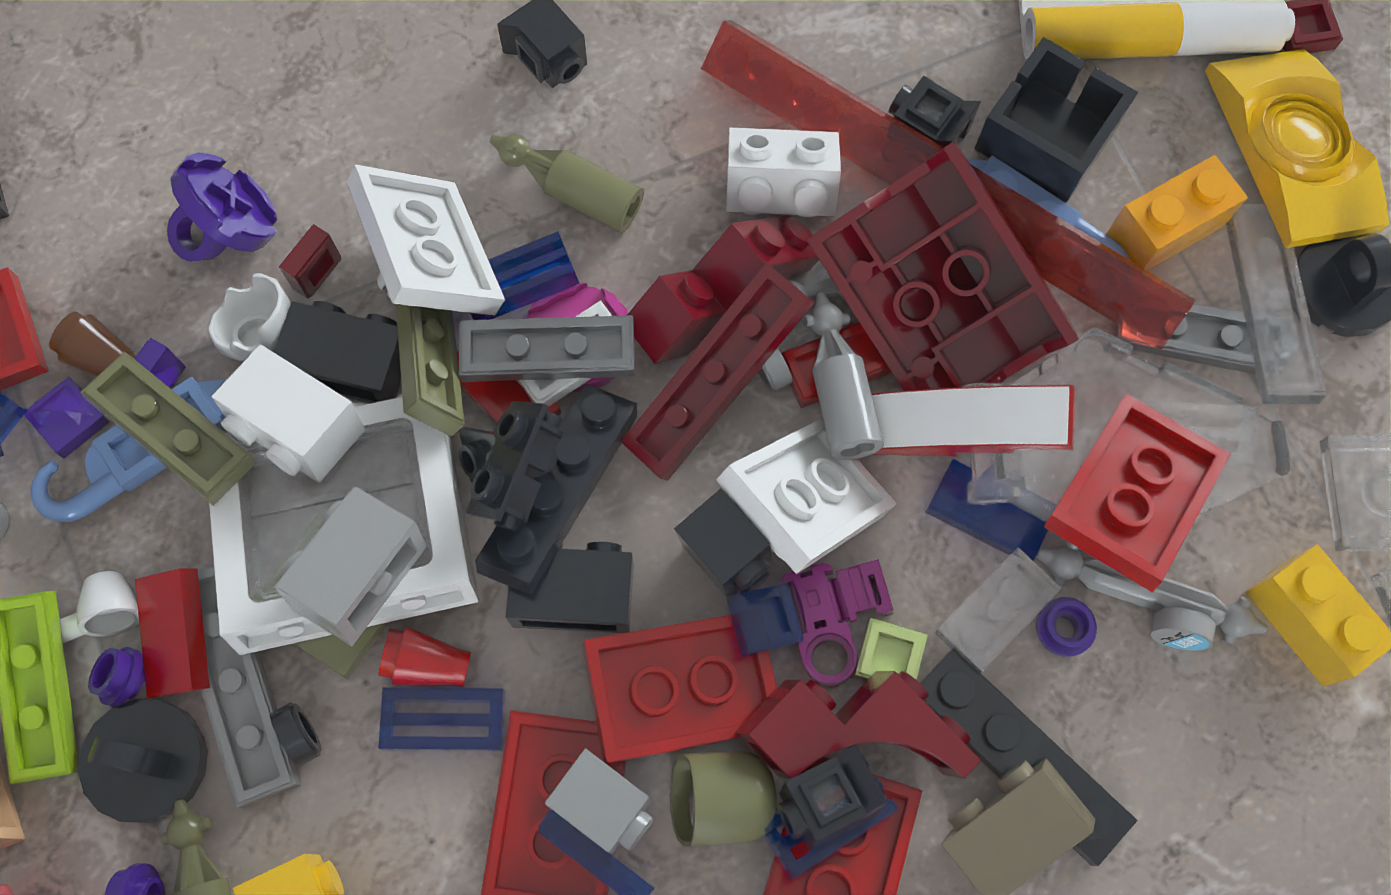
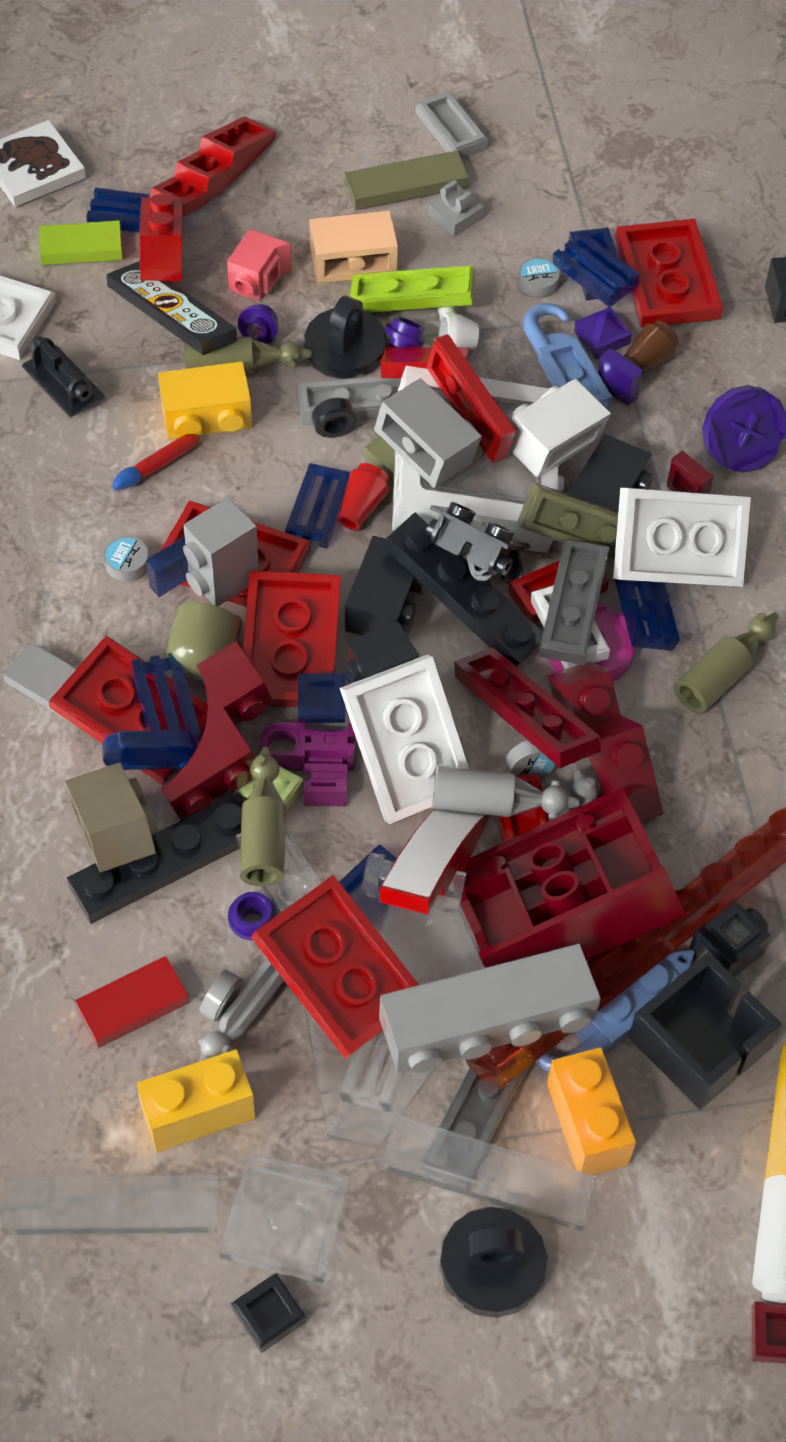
camera: 105 degrees right, 15 degrees down
olive tile [80,352,256,506] -> none
white hair [208,273,291,362] -> none
white brick [726,127,841,217] -> none
black window [777,744,888,851] -> none
yellow slope [1205,49,1389,248] -> none
none -> red tile [75,956,189,1048]
none -> clear blue tile [102,730,198,770]
none -> olive wheel [240,747,286,887]
none -> light grey brick [379,944,600,1073]
none -> red tile [426,334,516,463]

